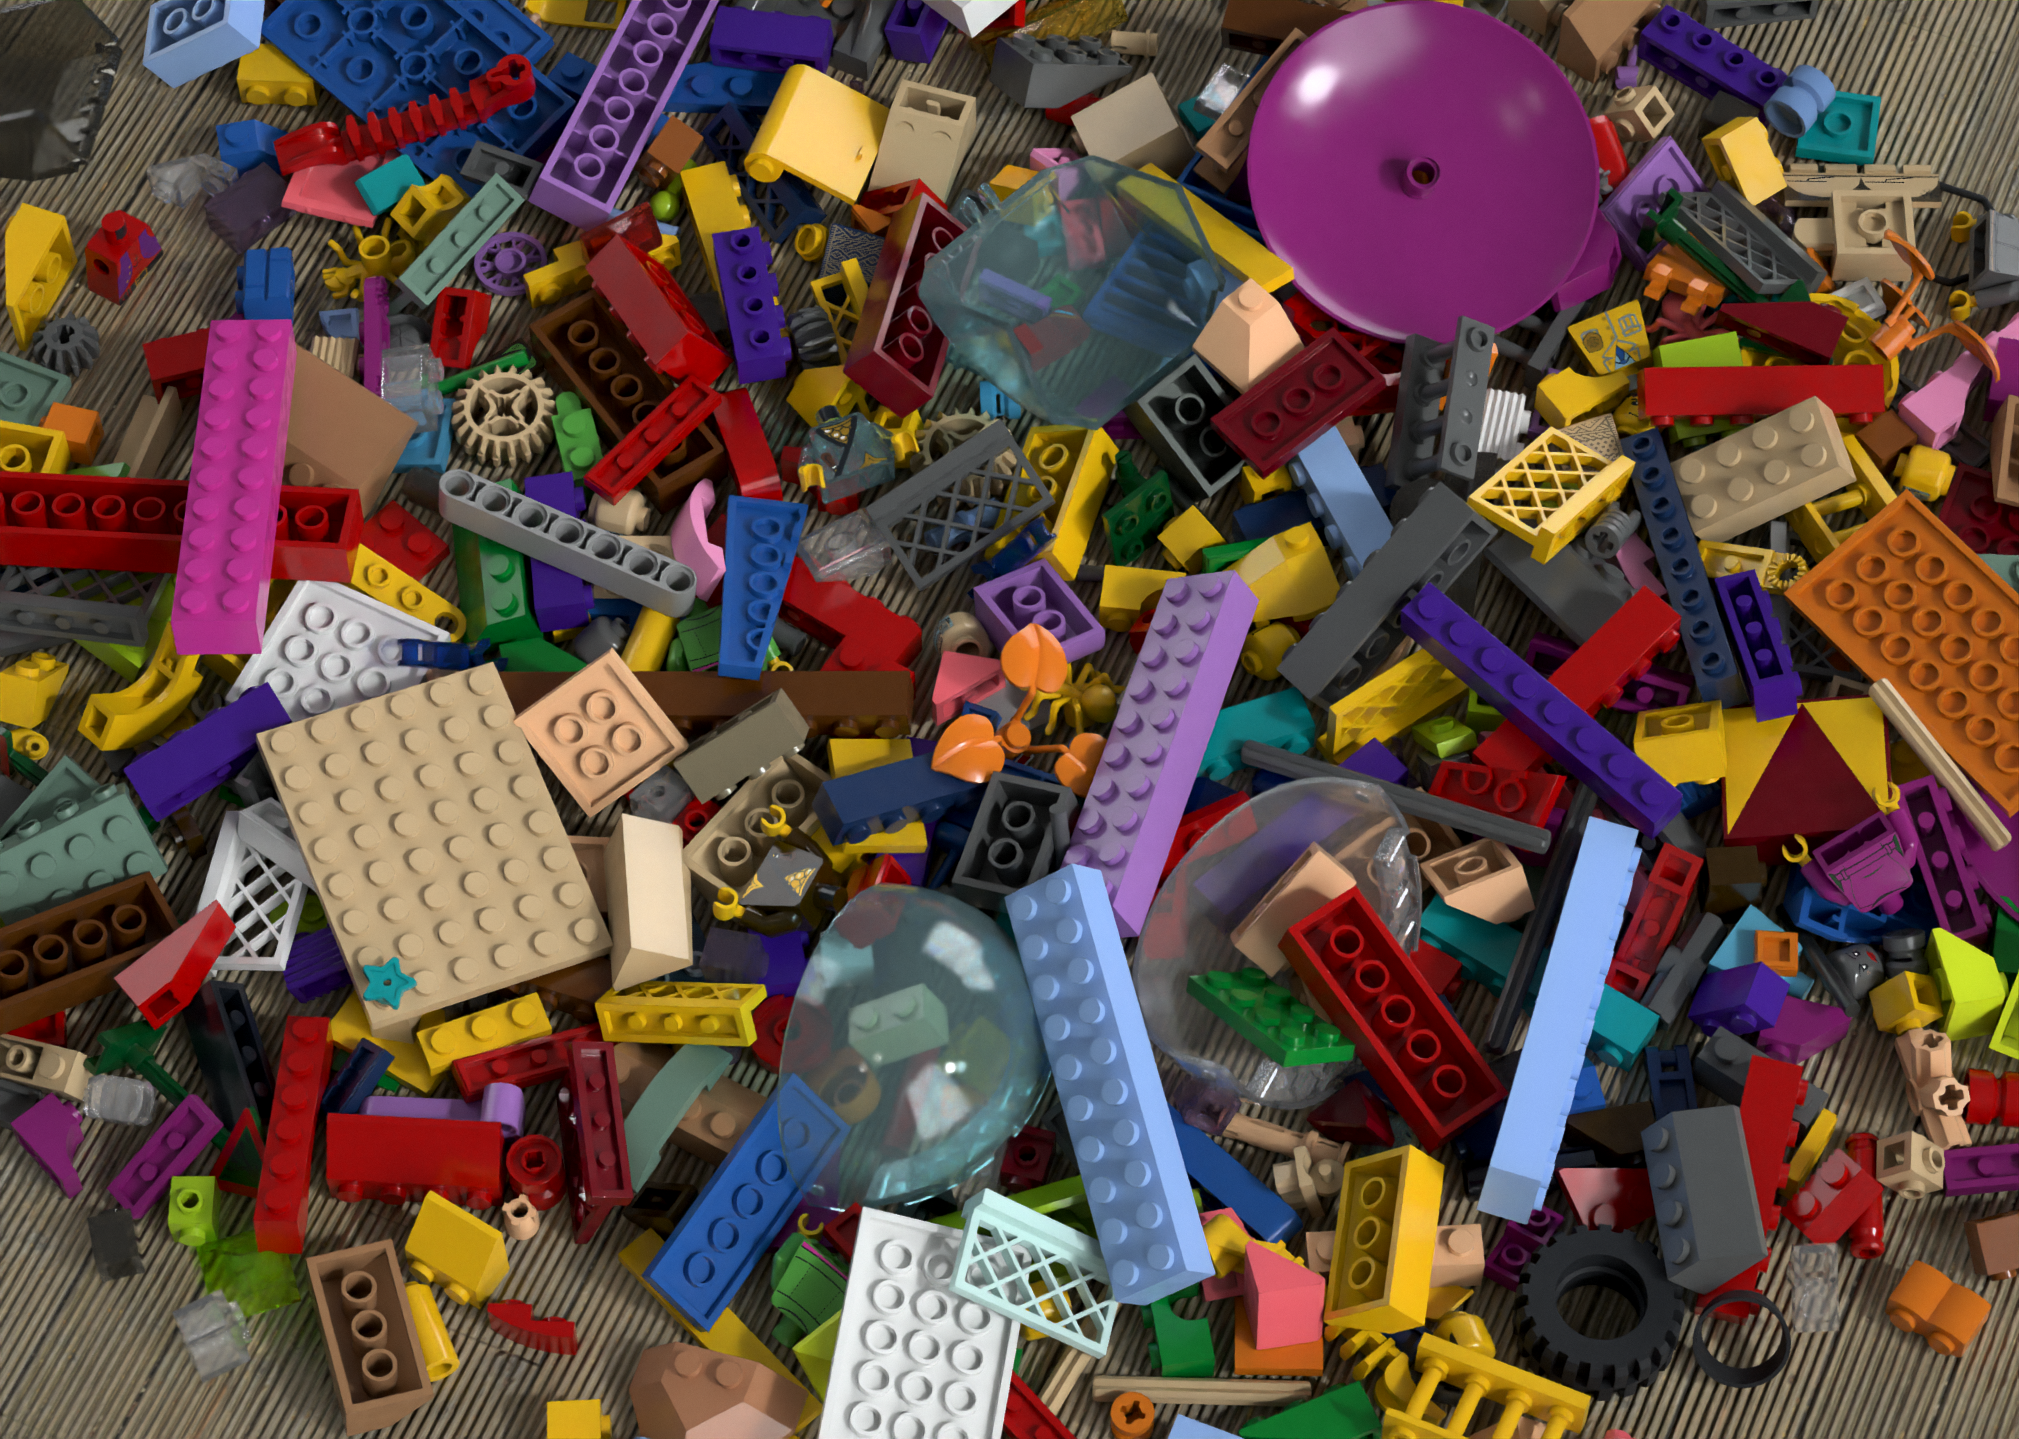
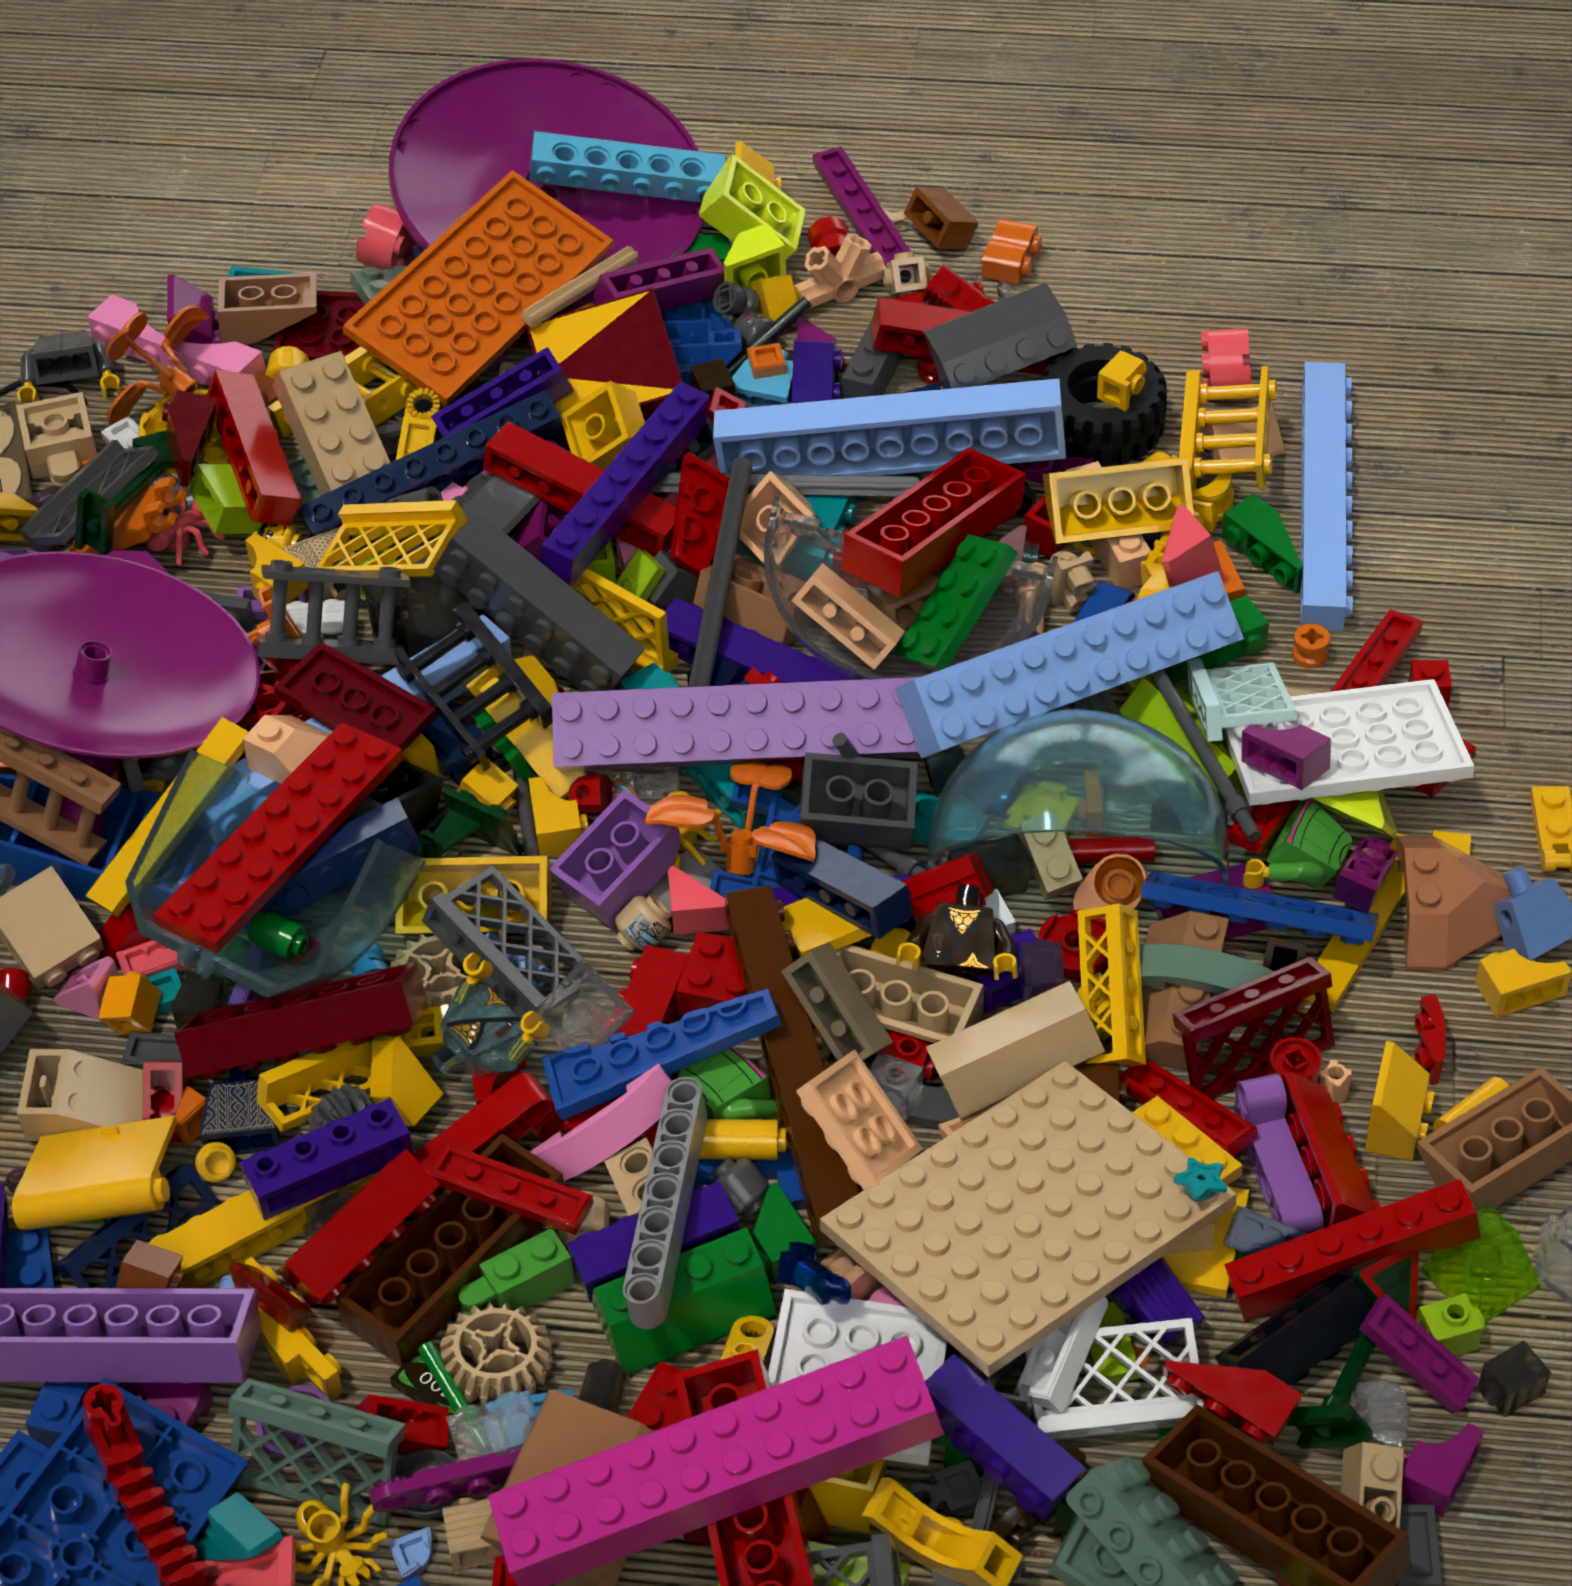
camera: 105 degrees left, 10 degrees down
yellow brick [390,174,471,256] -> none
dark grey slope [460,140,545,201] -> none
clear blue piece [967,516,1058,599] -> none
tan axle [1092,1375,1312,1407] -> none
yellow torso [1567,299,1654,394] -> none
black tyre [1693,1290,1791,1388] -> none
magenta torso [1782,782,1919,915] -> none
none -> red plate [153,722,404,954]
none -> green brick [248,911,309,961]
none -> dark blue brick [273,797,423,917]
none -> black fence [394,601,553,772]
none -> yellow brick [1097,350,1147,412]
none -> dark grey bar [1152,670,1262,842]
none -> magenta arch [1241,724,1331,790]
none -> magenta slope [1333,837,1399,913]

